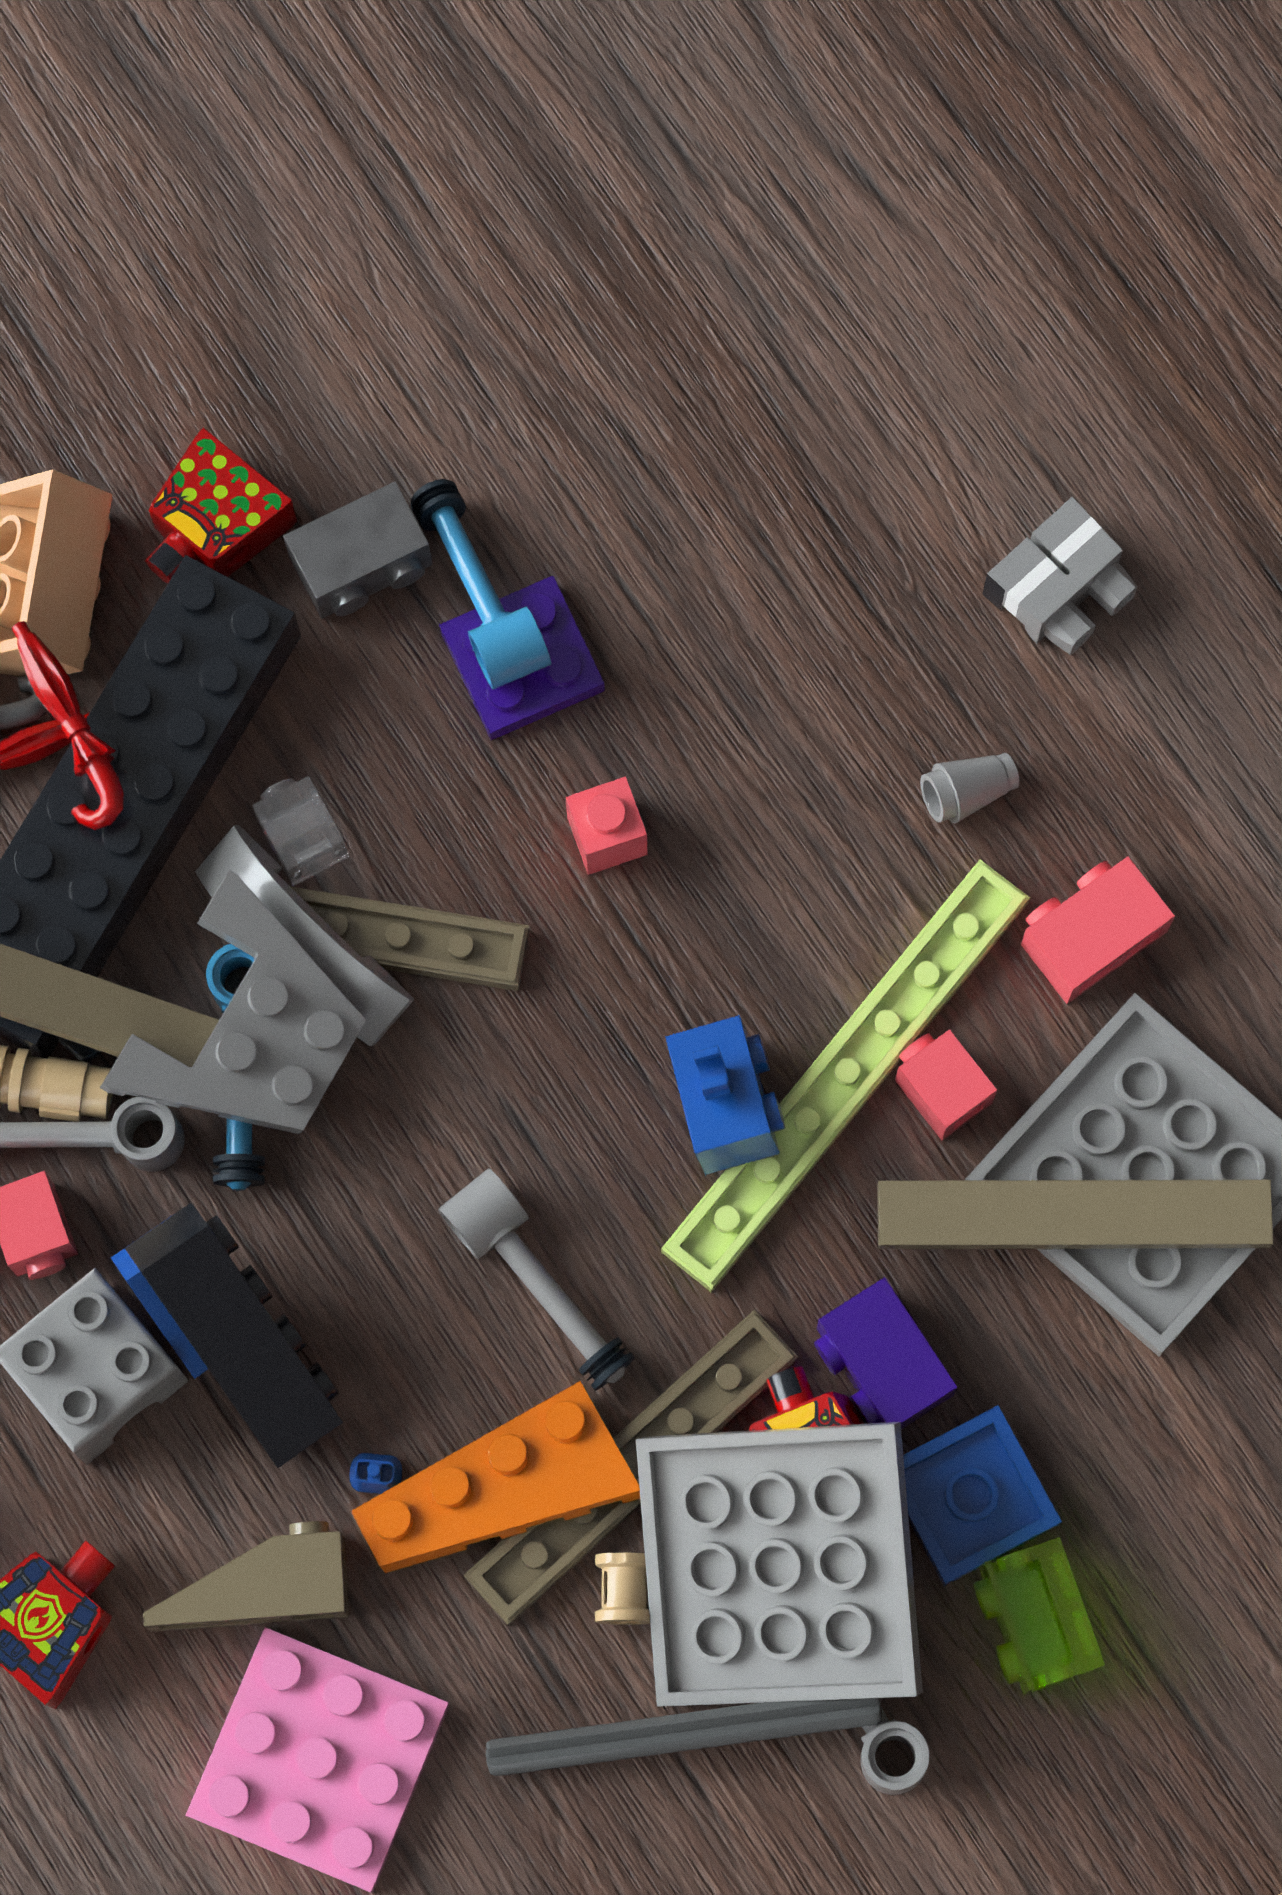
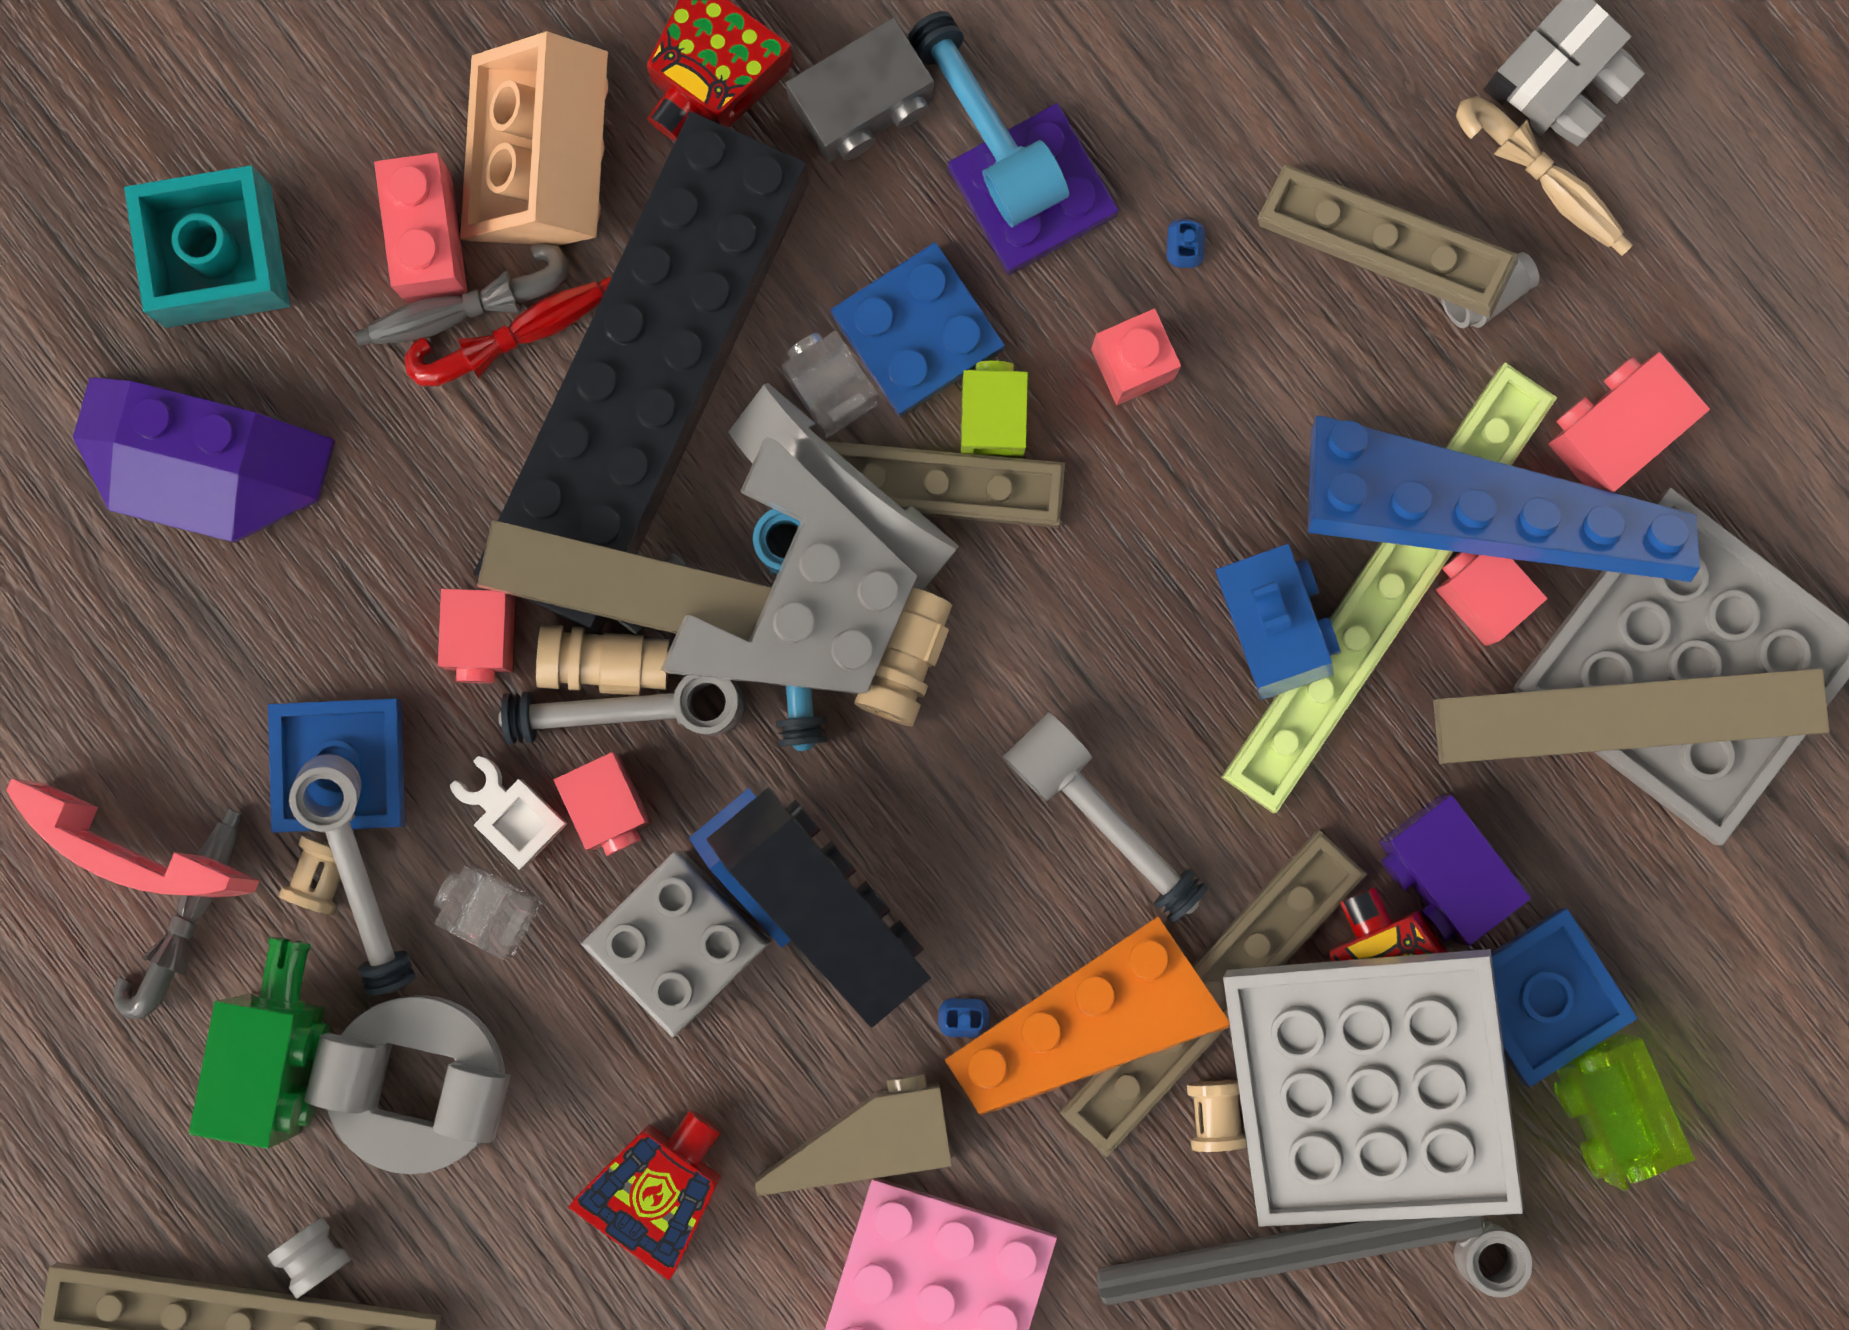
camera: 10 degrees left, 10 degrees up
red piece [12,621,124,830] -> none
none -> blue plate [830,242,1005,418]
none -> tan axle [854,588,952,726]
none -> lime brick [960,361,1028,458]
none -> blue rock [1167,219,1205,268]
none -> dark tan tile [1257,164,1518,318]
none -> blue wing [1308,415,1700,582]
none -> tan piece [1456,96,1633,256]

